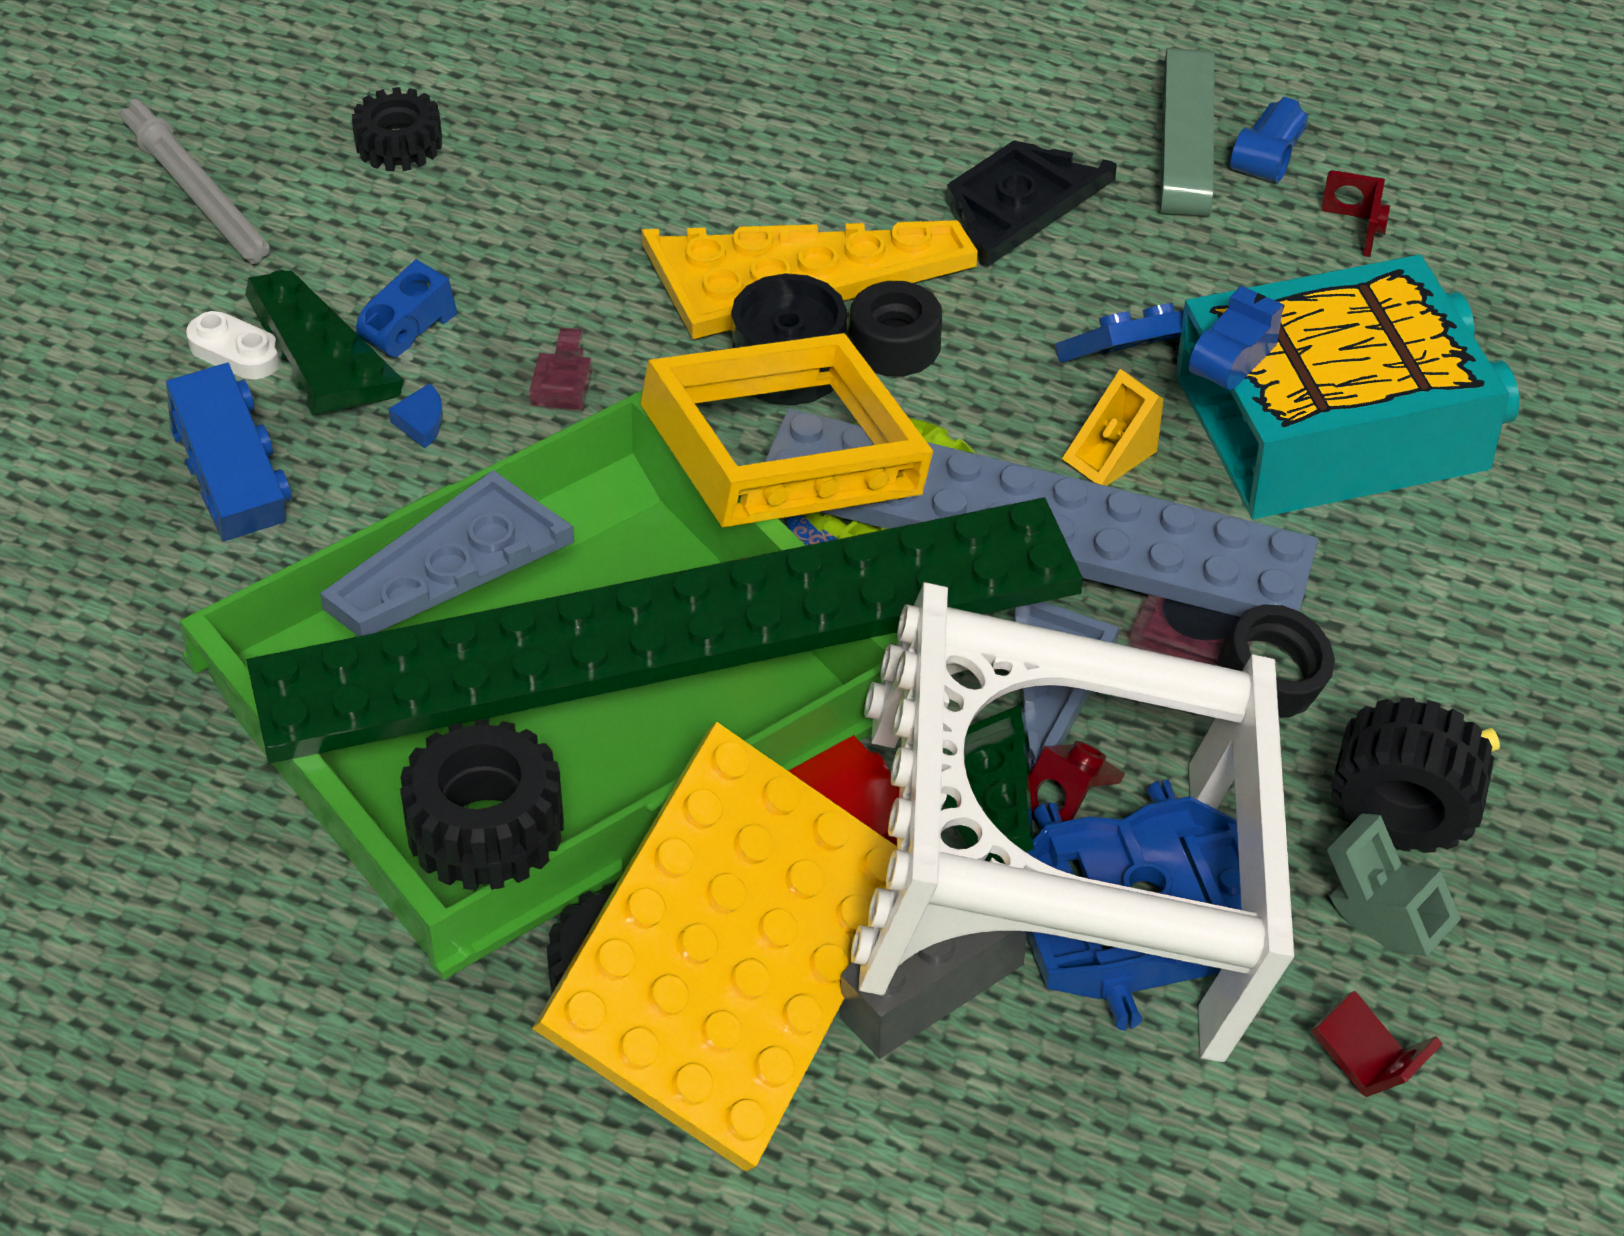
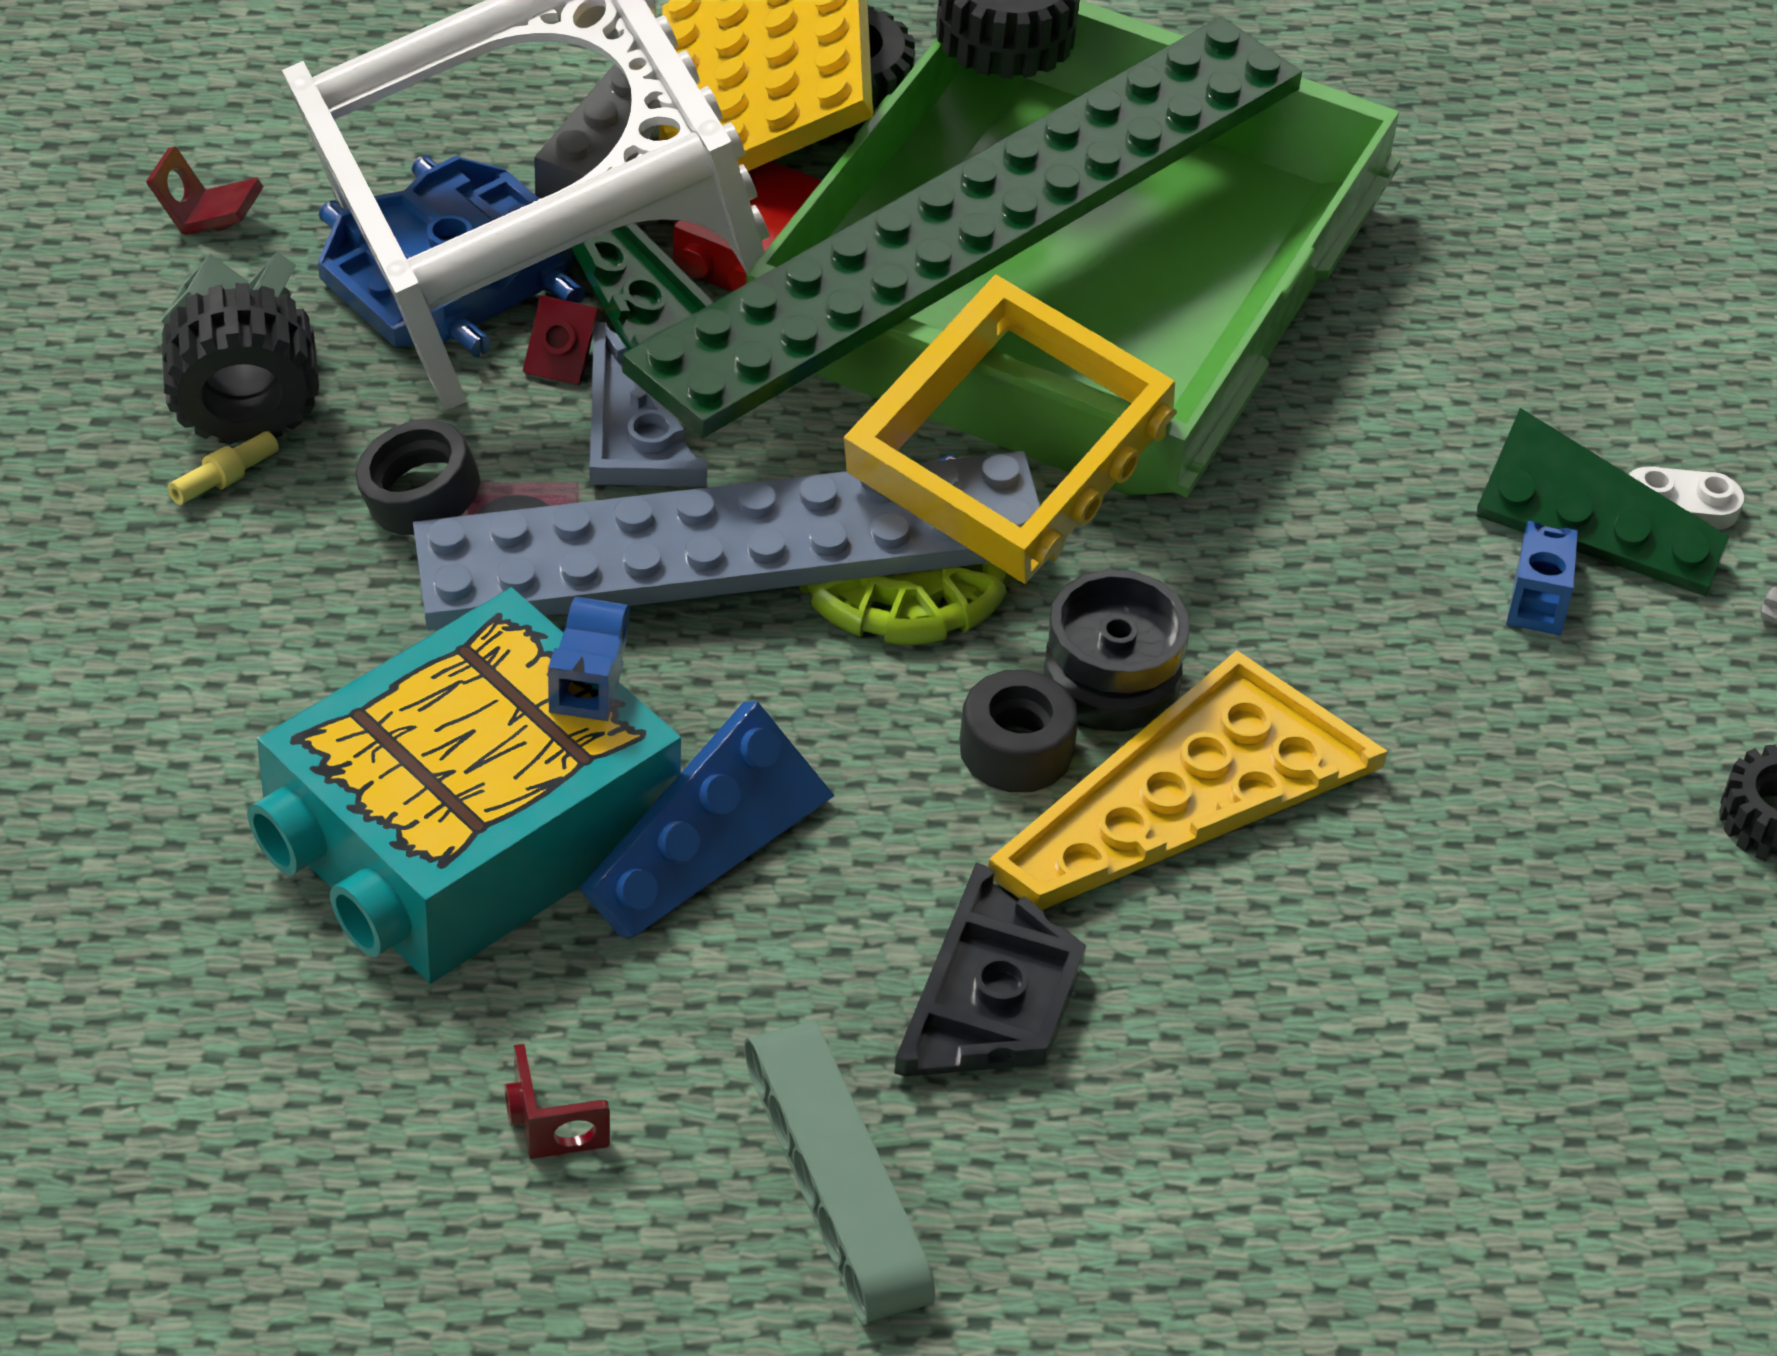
camera: 150 degrees right, 0 degrees up
blue wedge [166,362,292,542] -> none
sand blue wing [320,470,574,636] -> none
blue tile [389,383,443,448] -> none
clear pink plate [529,327,592,410] -> none
yellow slope [1062,369,1164,486] -> none
blue piece [1230,97,1308,184] -> none

